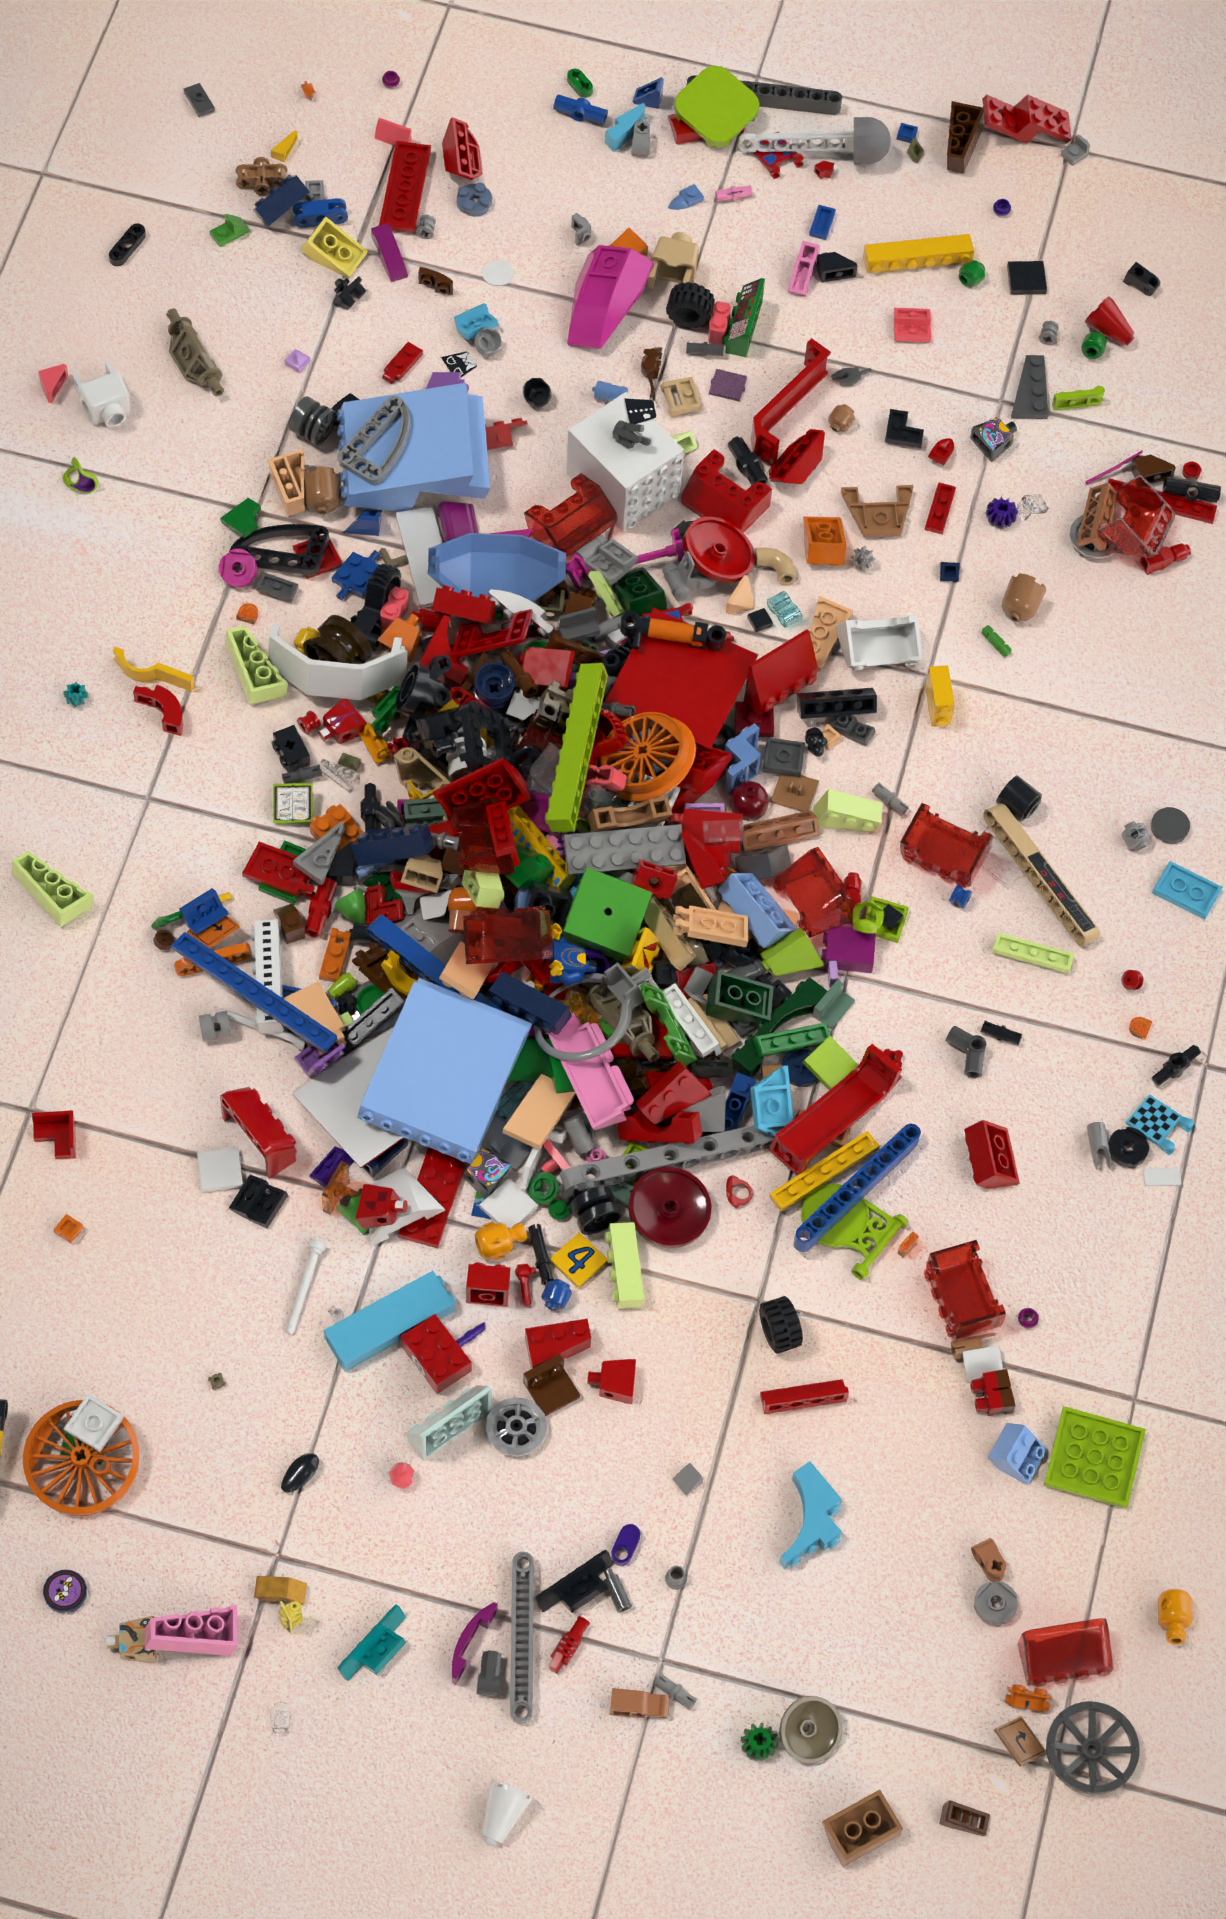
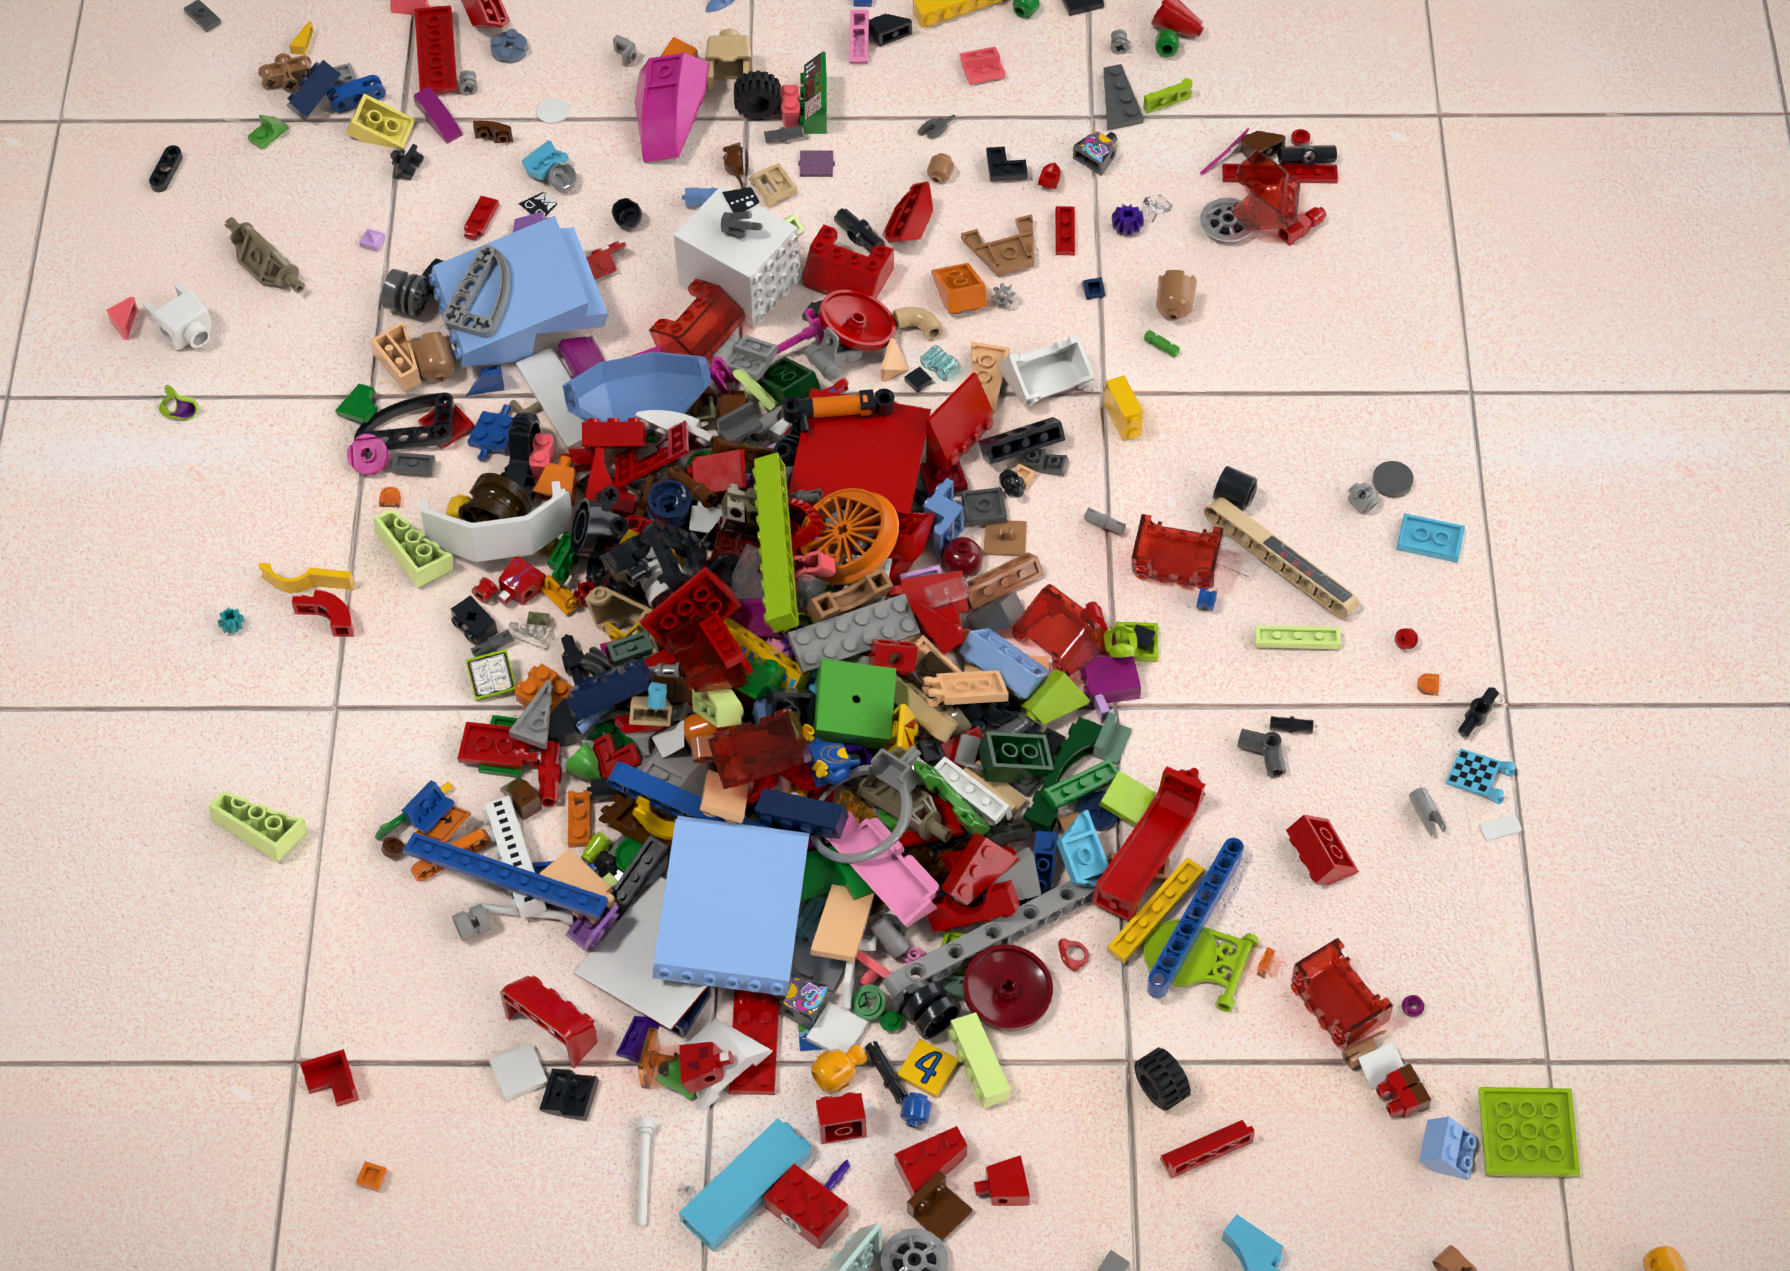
camera: 10 degrees left, 5 degrees down
red piece [515,1264,536,1306] -> none
red panel [751,338,831,466] -> none
yellowish green wedge [813,789,882,832] -> none
nougat fence [1077,482,1118,551] -> none
black plate [1108,1127,1149,1169] -> none
none -> medium azure leg [647,676,676,709]

